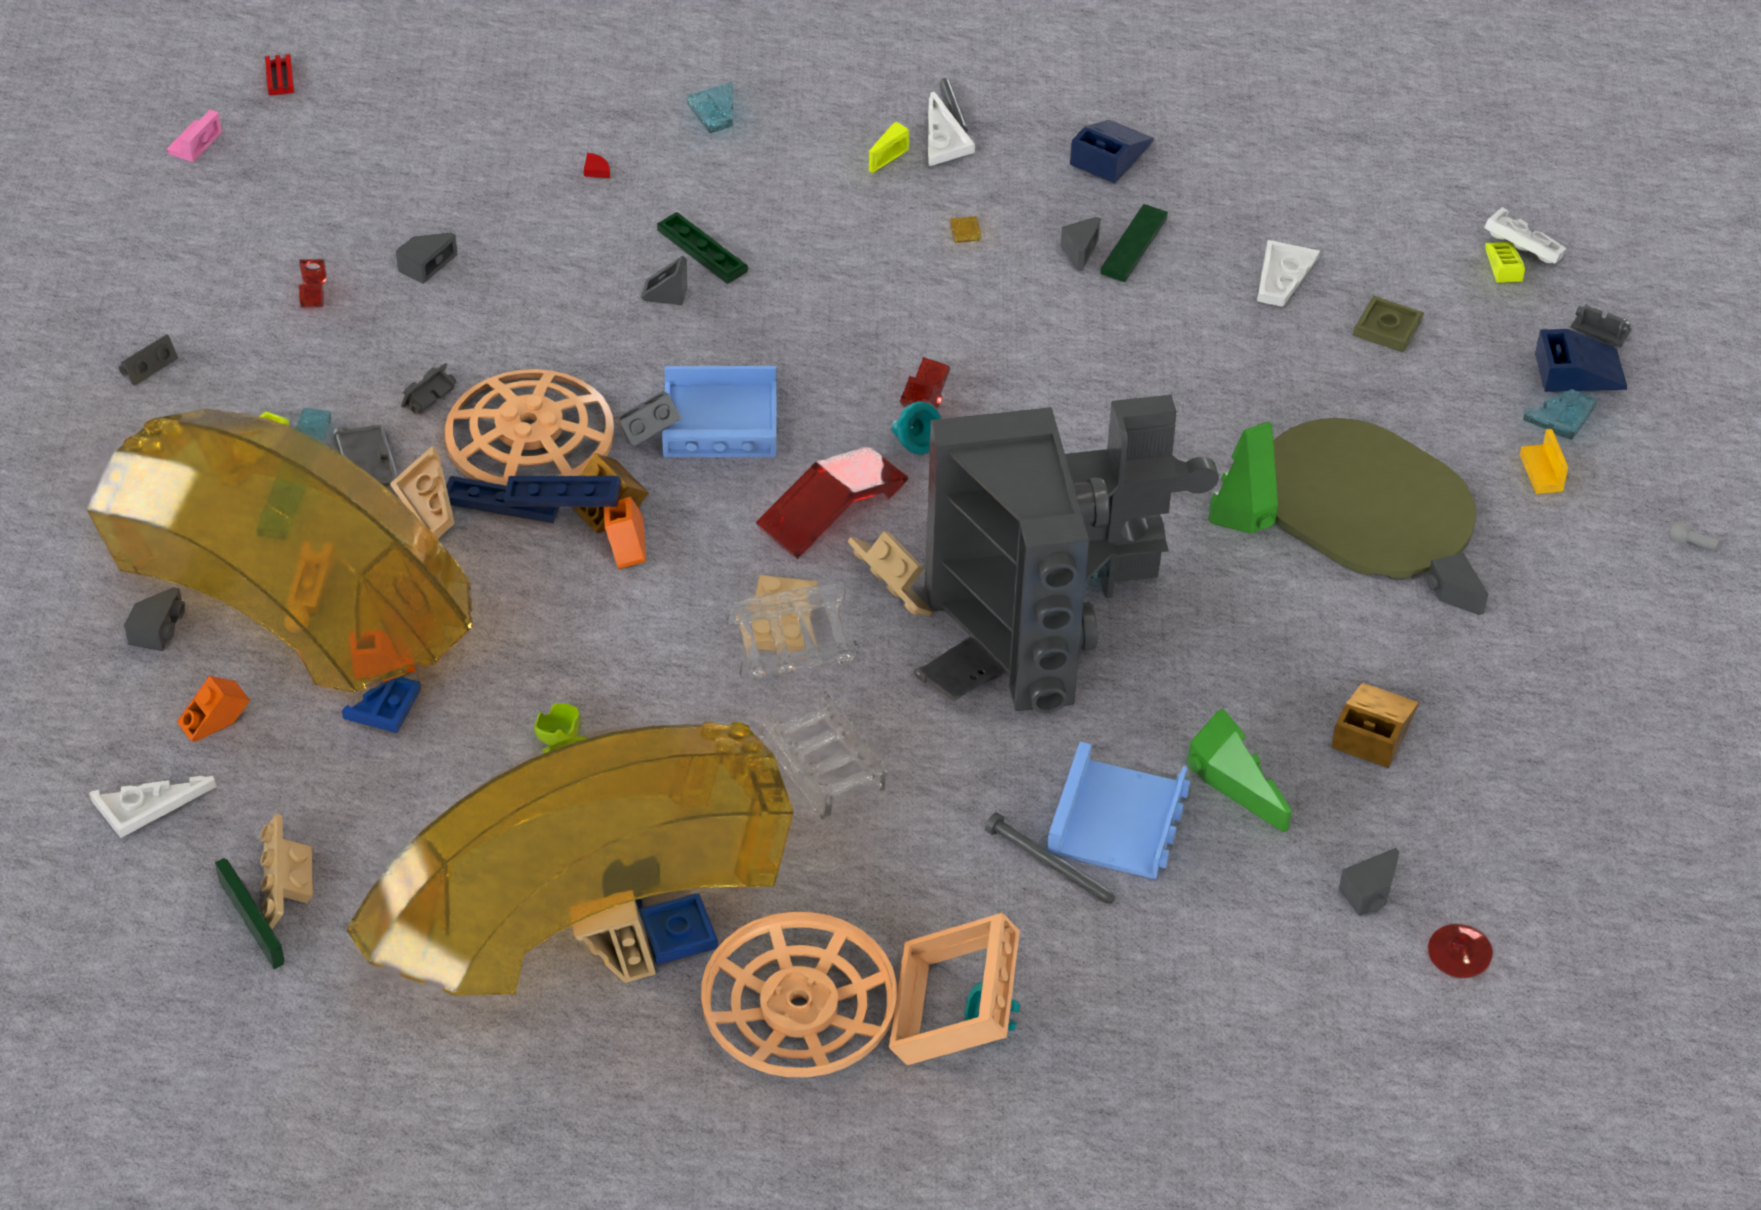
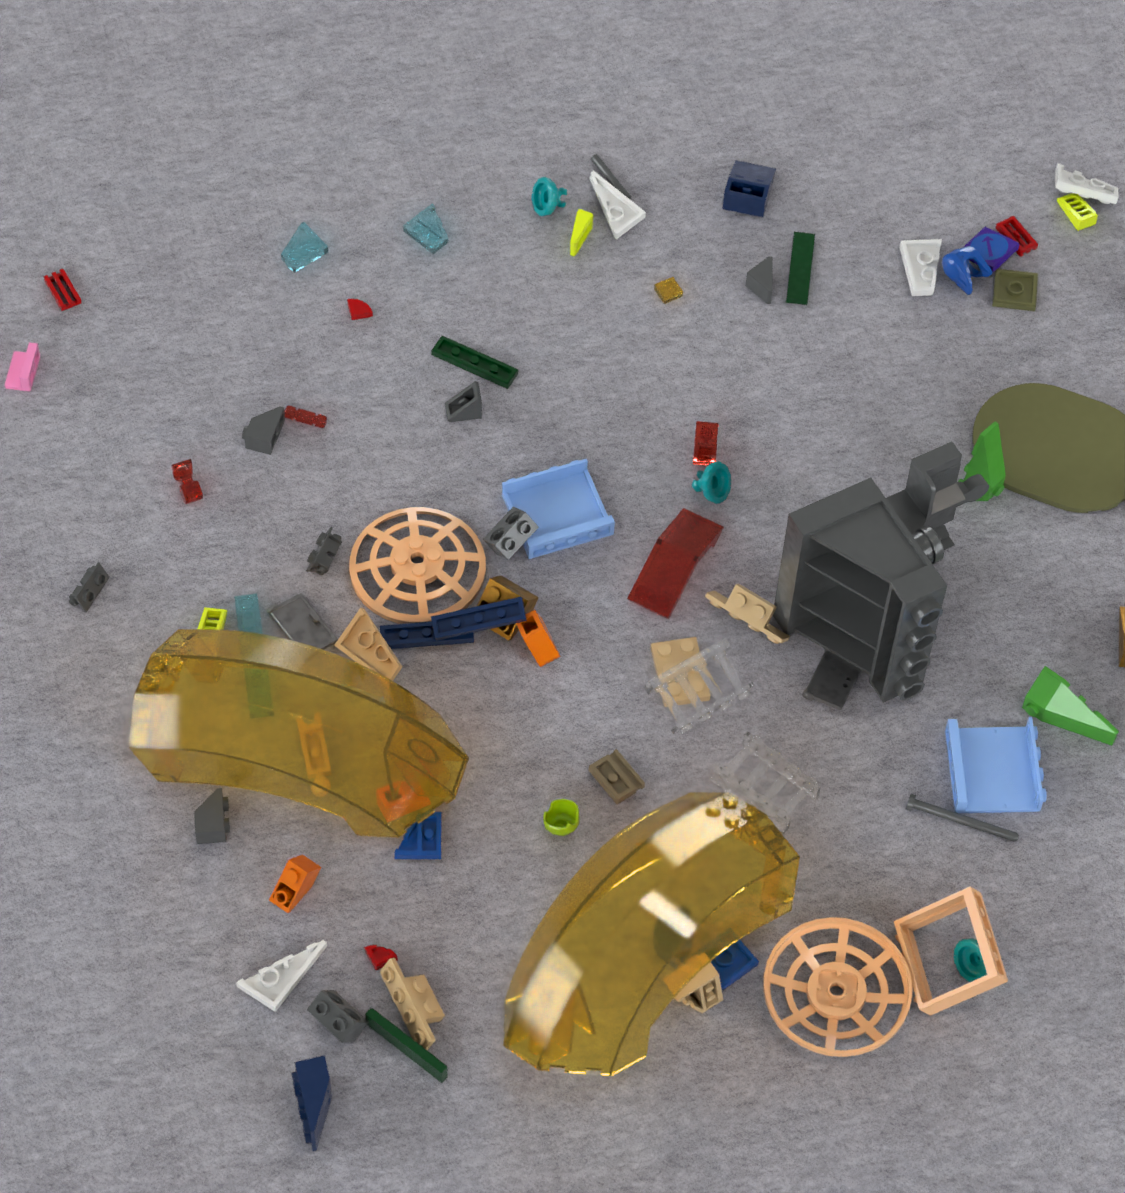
camera: 20 degrees left, 10 degrees up
none -> clear light blue wing [281,222,328,273]
none -> clear red axle [284,405,327,428]
none -> dark blue slope [291,1055,332,1152]
none -> dark grey brick [307,990,369,1043]
none -> red tile [364,945,398,970]
none -> teal hair [531,177,567,216]
none -> dark tan plate [588,749,645,804]
none -> blue helmet [942,246,992,295]
none -> tile [963,227,1019,273]
none -> red tile [995,215,1038,257]

